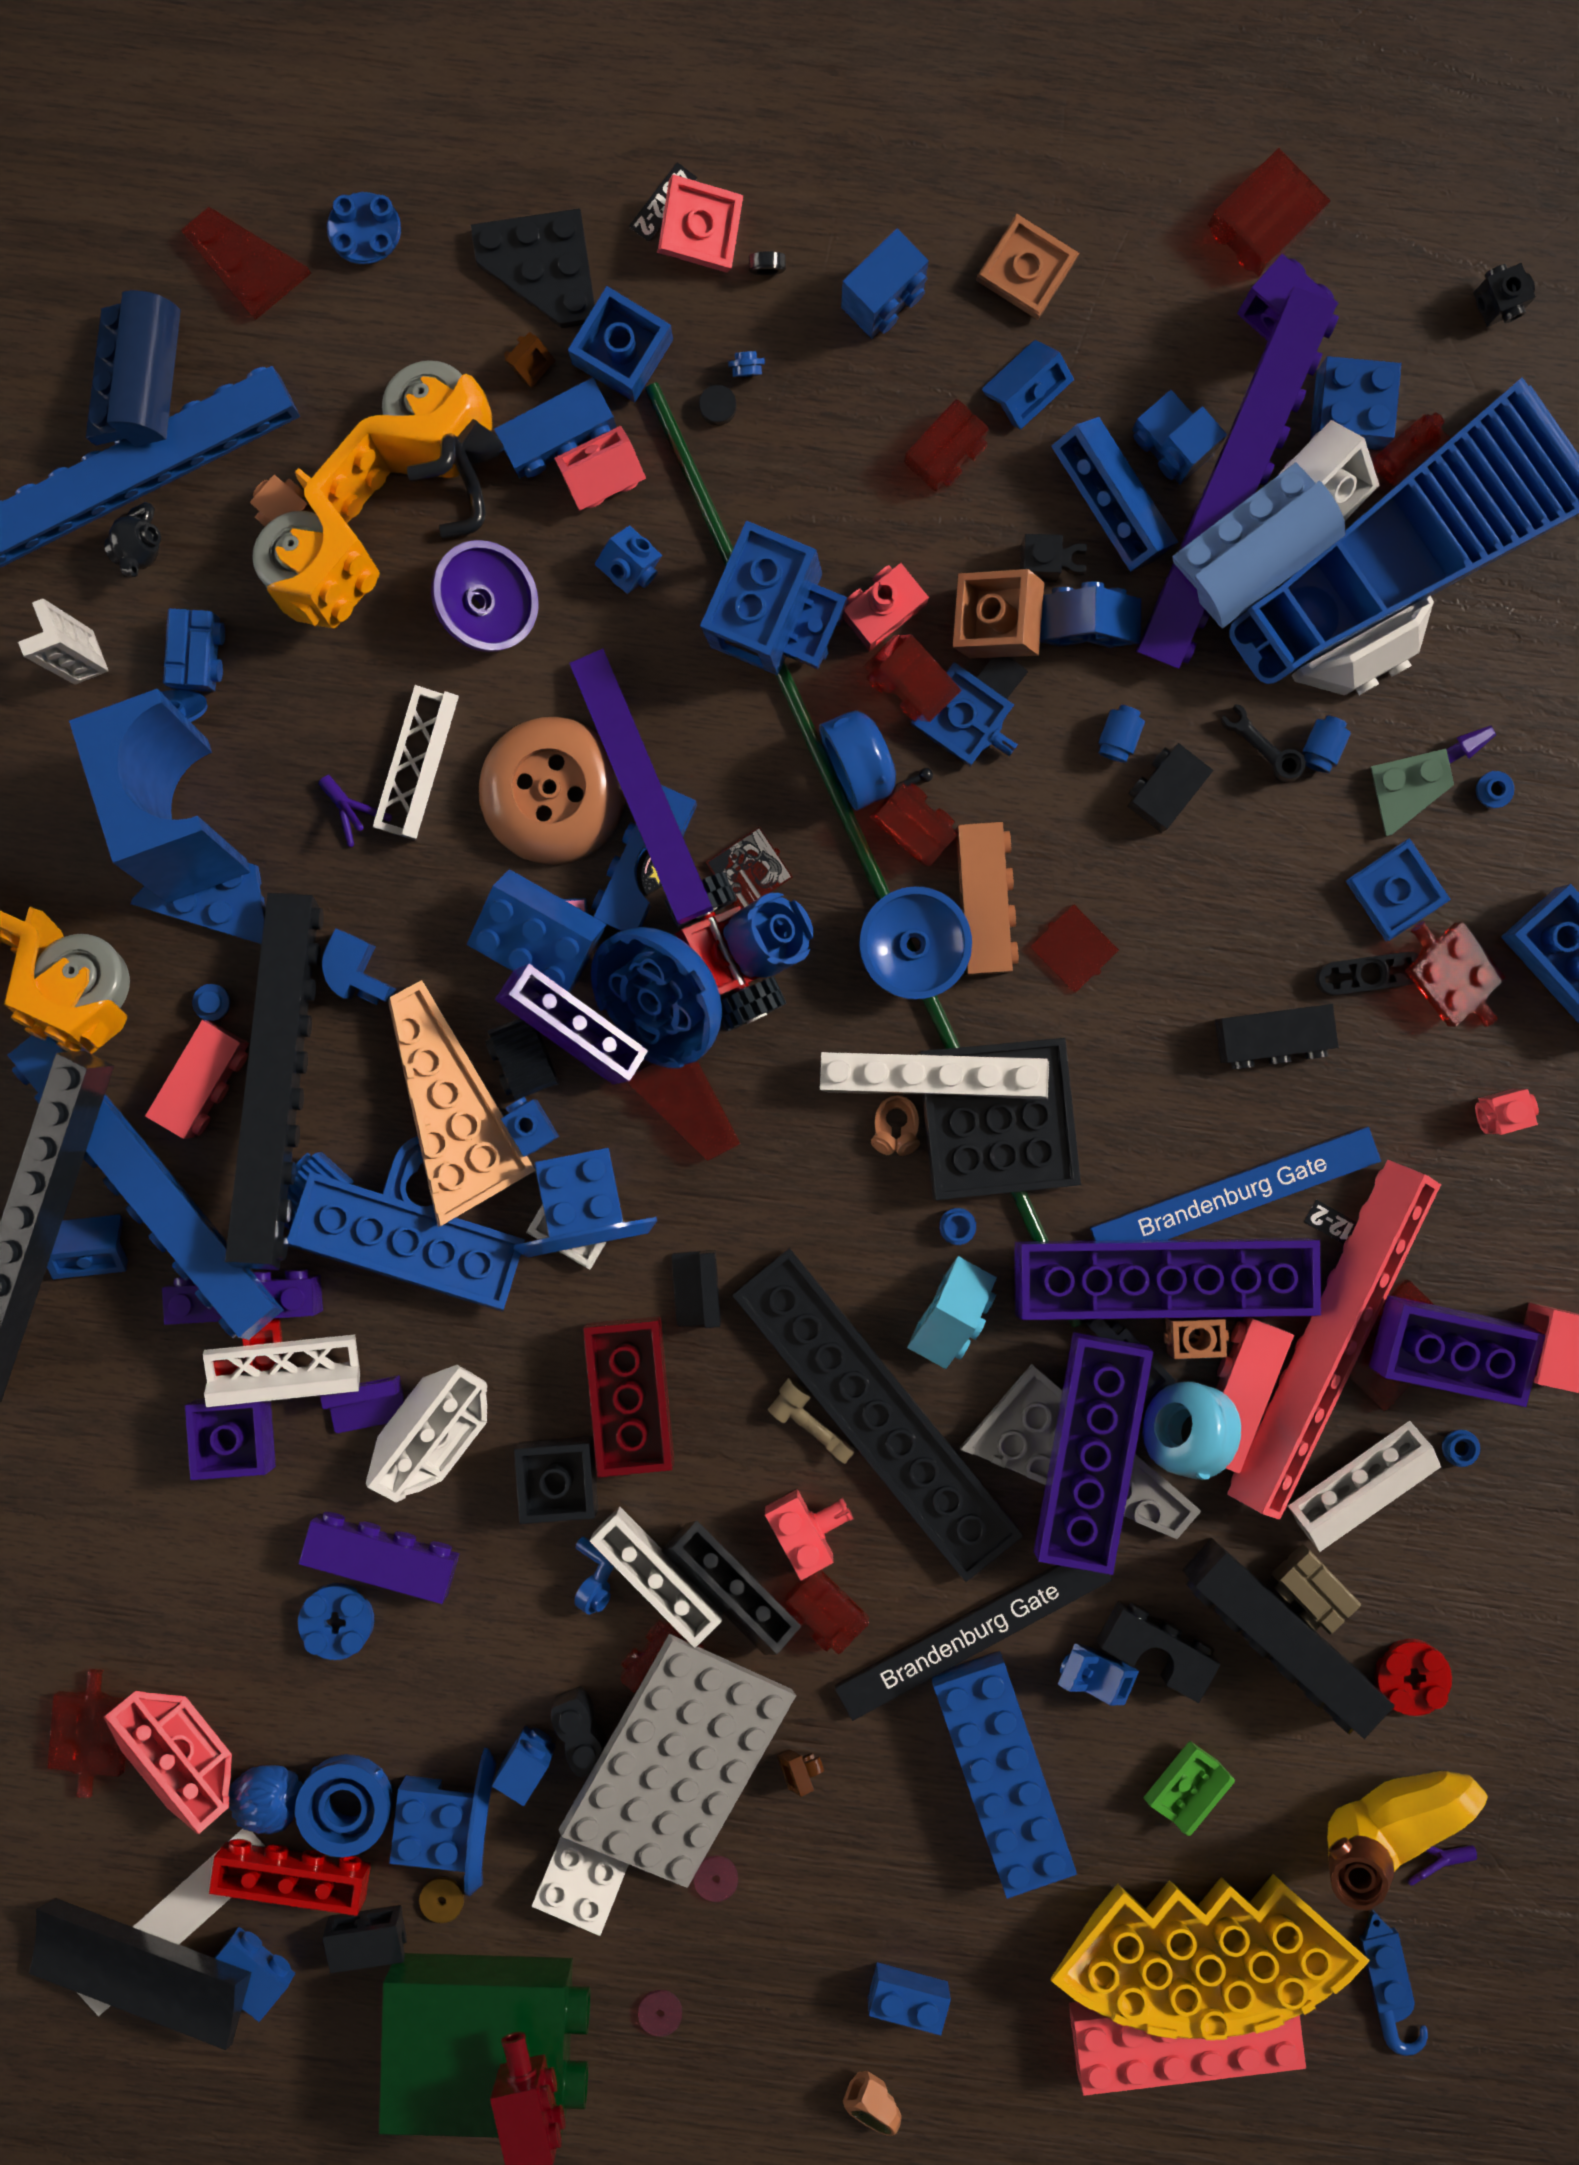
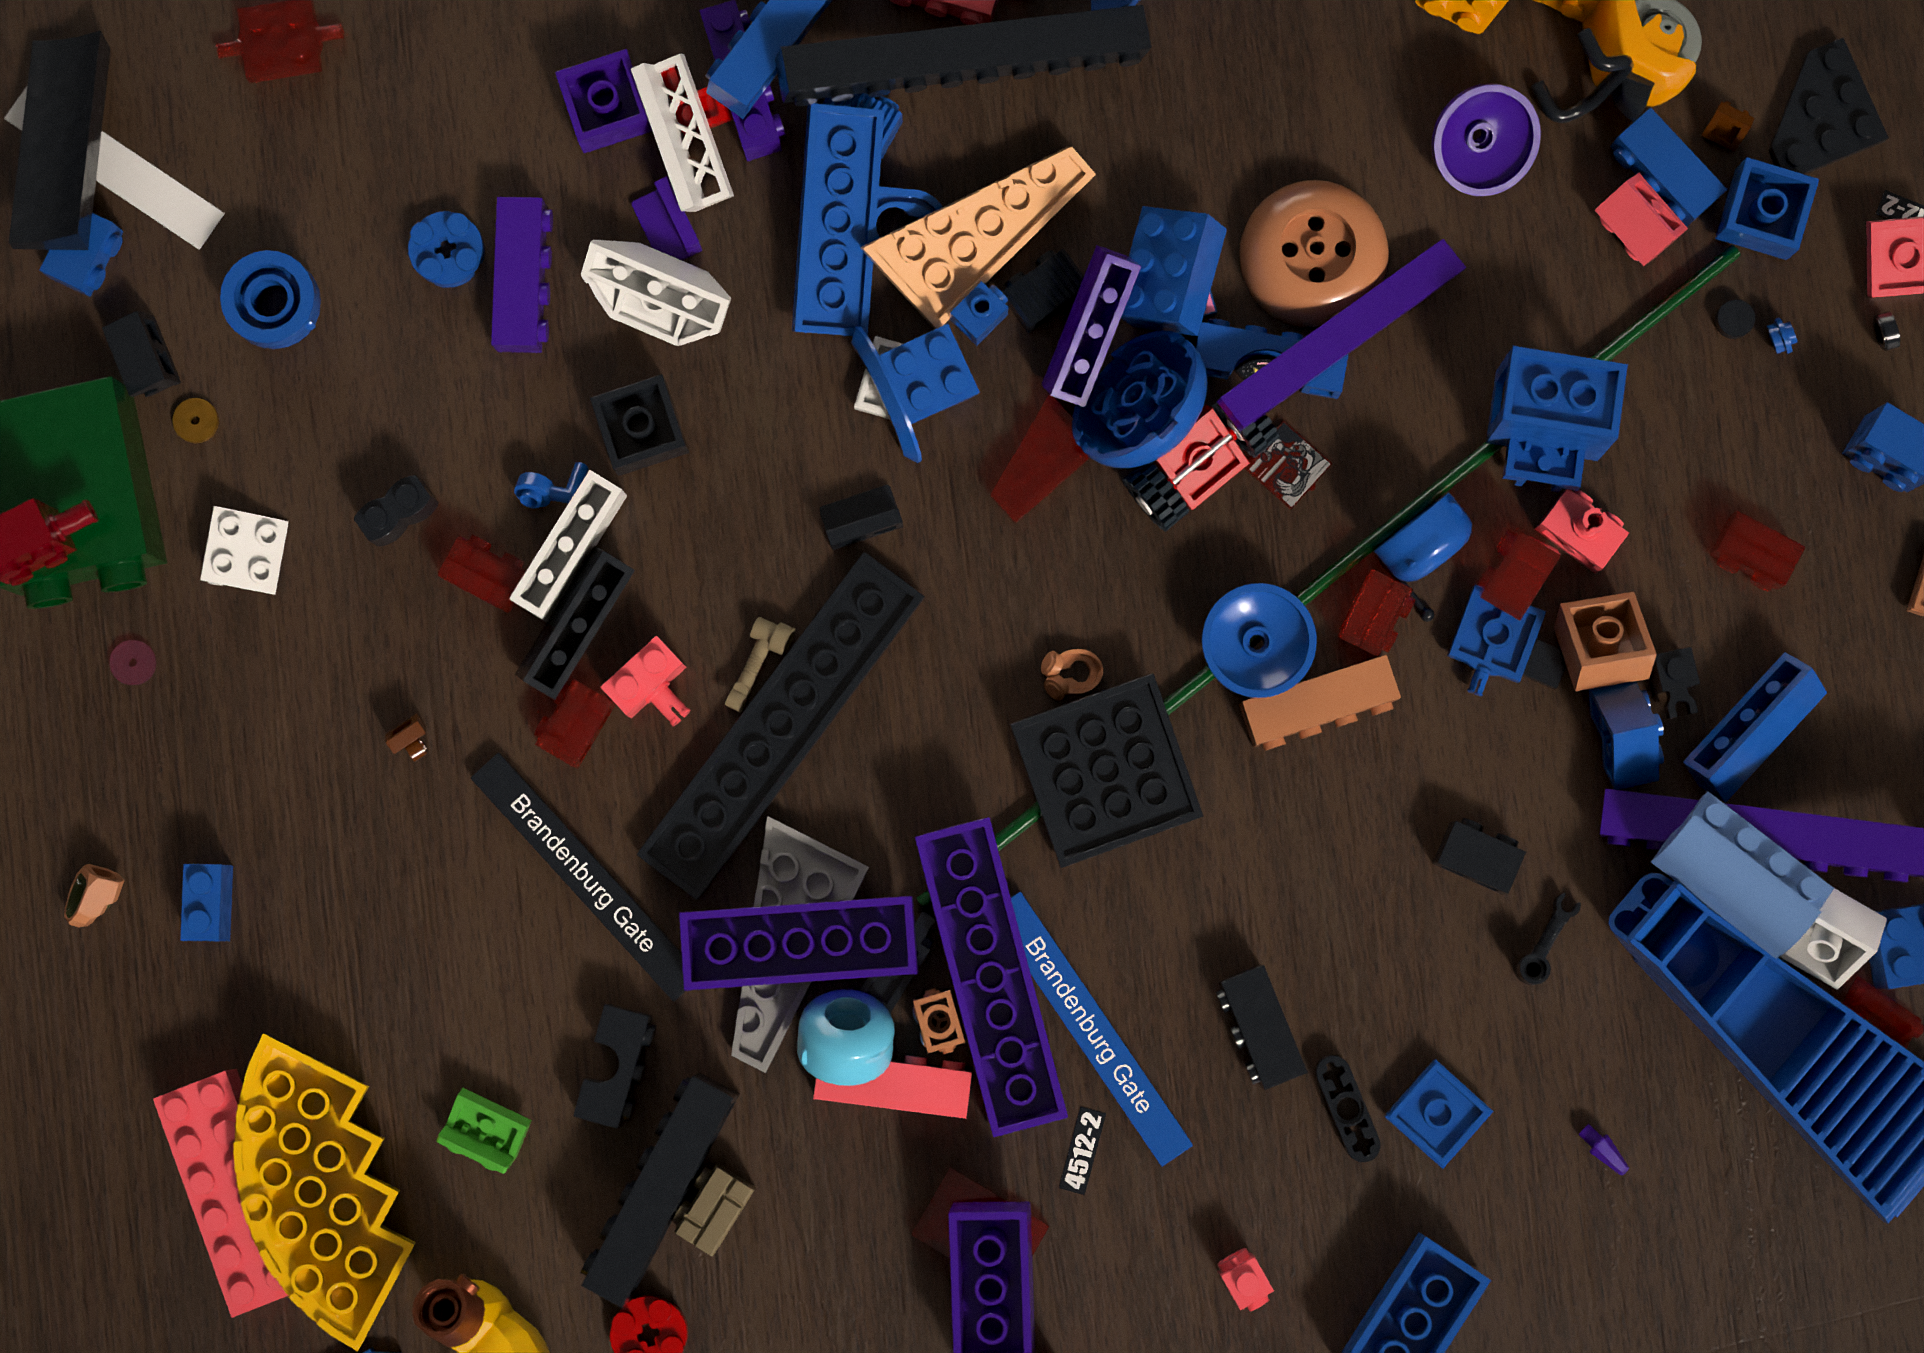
camera: 80 degrees right, 5 degrees down
coral wedge [104,1691,232,1834] -> none
red brick [209,1839,371,1916] -> none
blue hair [229,1765,303,1834] -> none
dark purple plant [318,775,392,847] -> none
blue brick [322,928,396,1005] -> none
white fence [373,685,459,841] -> none
blue piece [390,1748,496,1896] -> none
blue brick [492,1726,556,1806] -> none
light grey plate [558,1634,797,1888] -> none
dark red brick [583,1316,675,1477] -> none
blue brick [595,525,662,594] -> none
clear pink wheel [694,1856,738,1902] -> none
blue brick [723,893,813,978] -> none
white arch [820,1052,1049,1099] -> none
medium azure brick [907,1256,997,1369] -> none
blue brick [932,1651,1077,1899] -> none
blue plate [939,1208,976,1245] -> none
blue panel [982,340,1074,430] -> none
clear red piece [1030,904,1119,993] -> none
blue brick [1058,1643,1139,1706] -> none
blue brick [1098,705,1145,763] -> none
blue brick [1132,390,1227,485] -> none
coral brick [1227,1160,1441,1520] -> none
white brick [1288,1421,1441,1552] -> none
white wedge [1292,595,1434,695] -> none
blue brick [1302,715,1351,774] -> none
sand green wing [1370,749,1454,837] -> none
clear red plate [1405,921,1505,1027] -> none
blue plate [1442,1429,1480,1467] -> none
blue plate [1476,771,1515,809] -> none

